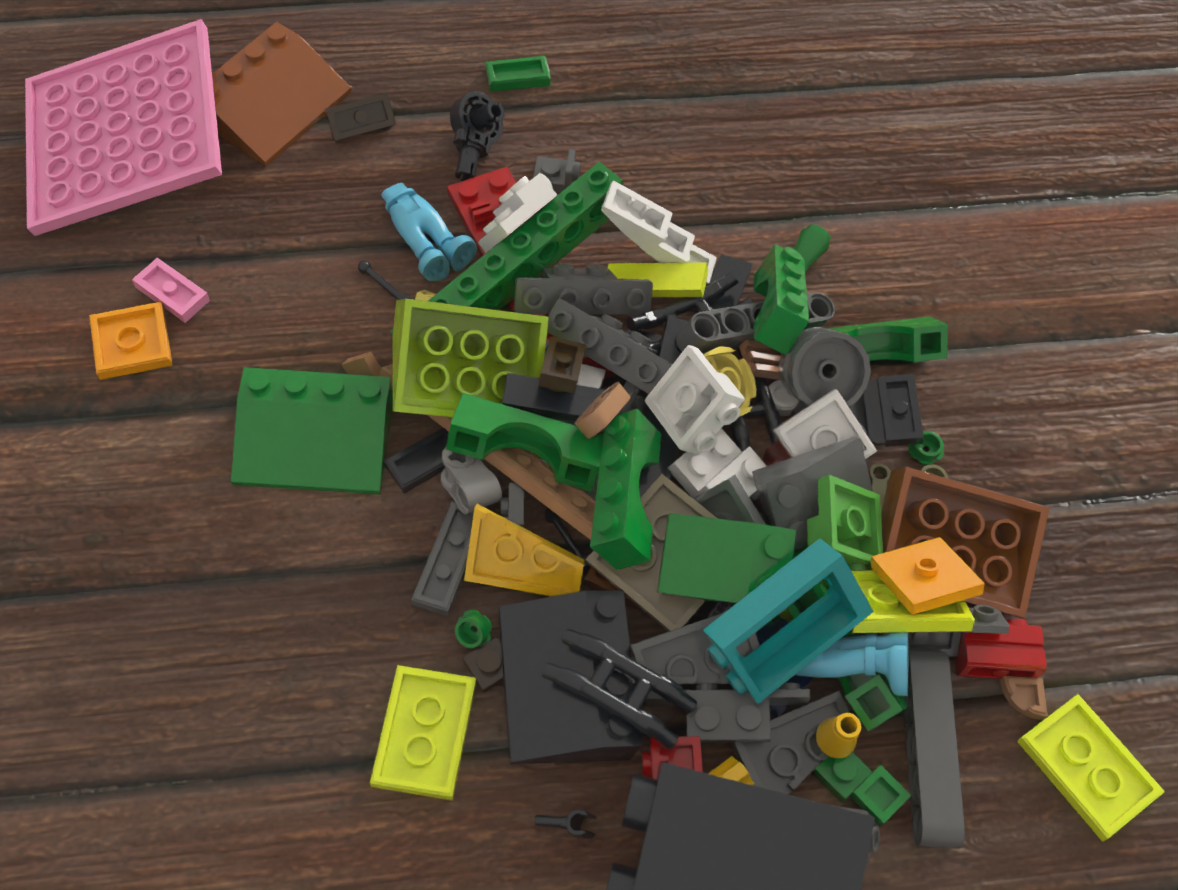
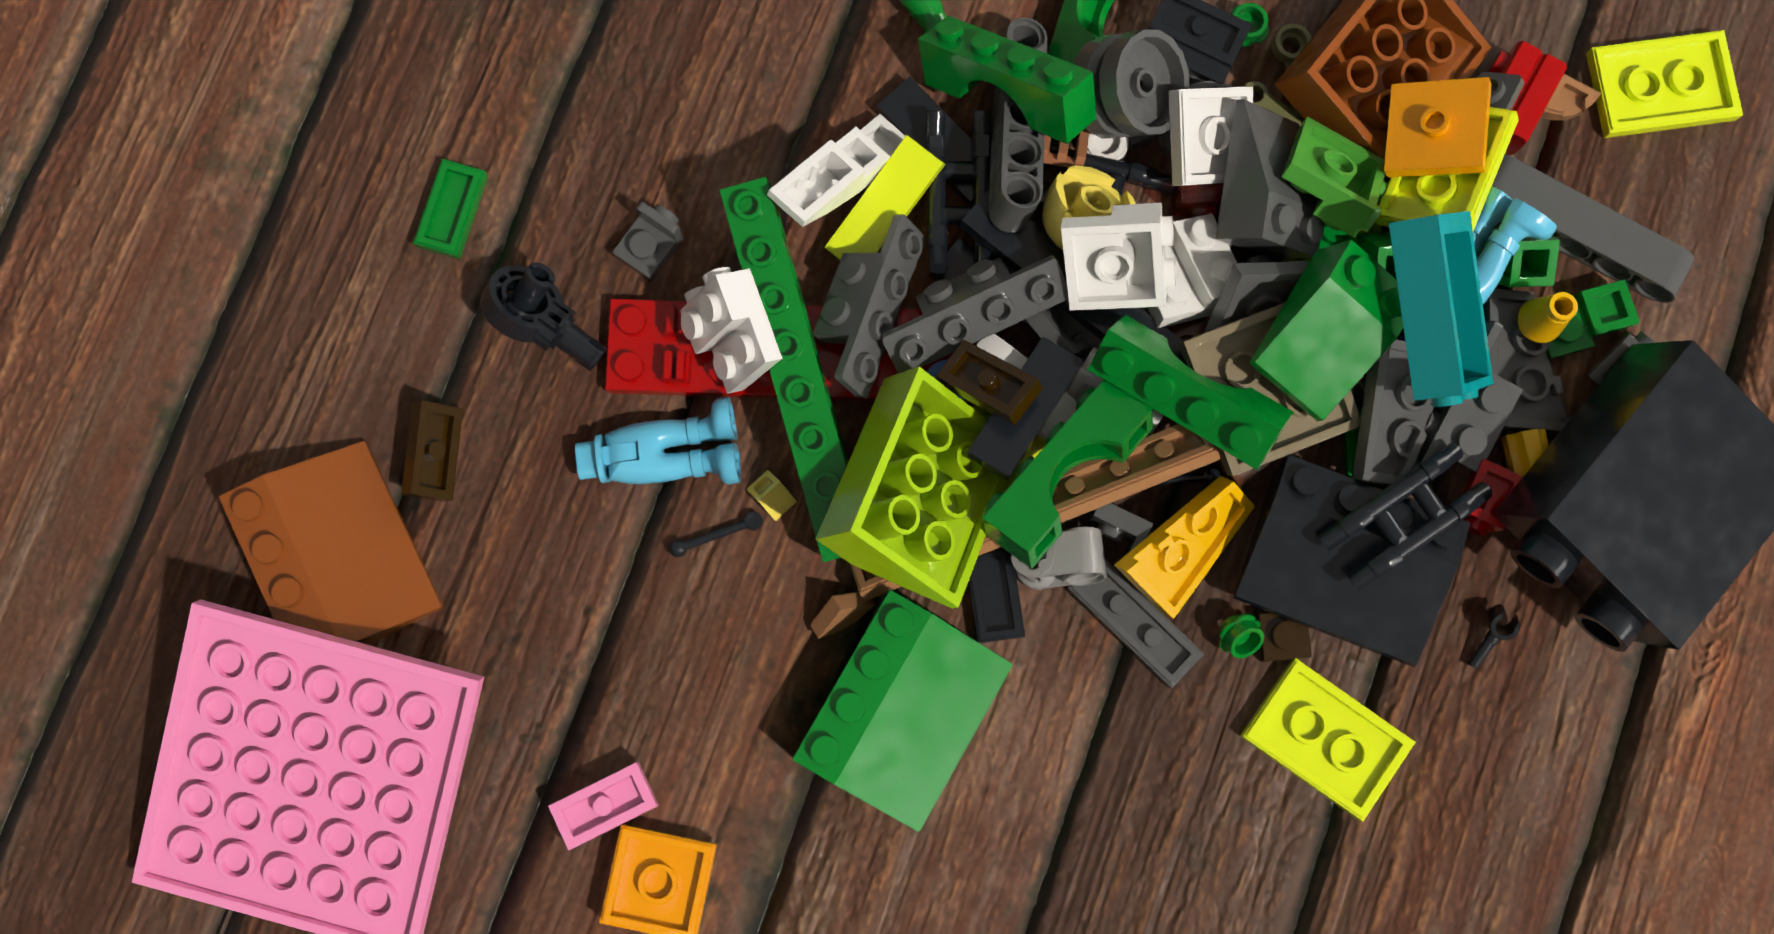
camera: 60 degrees left, 20 degrees up
medium nougat beam [575,382,631,439] -> none

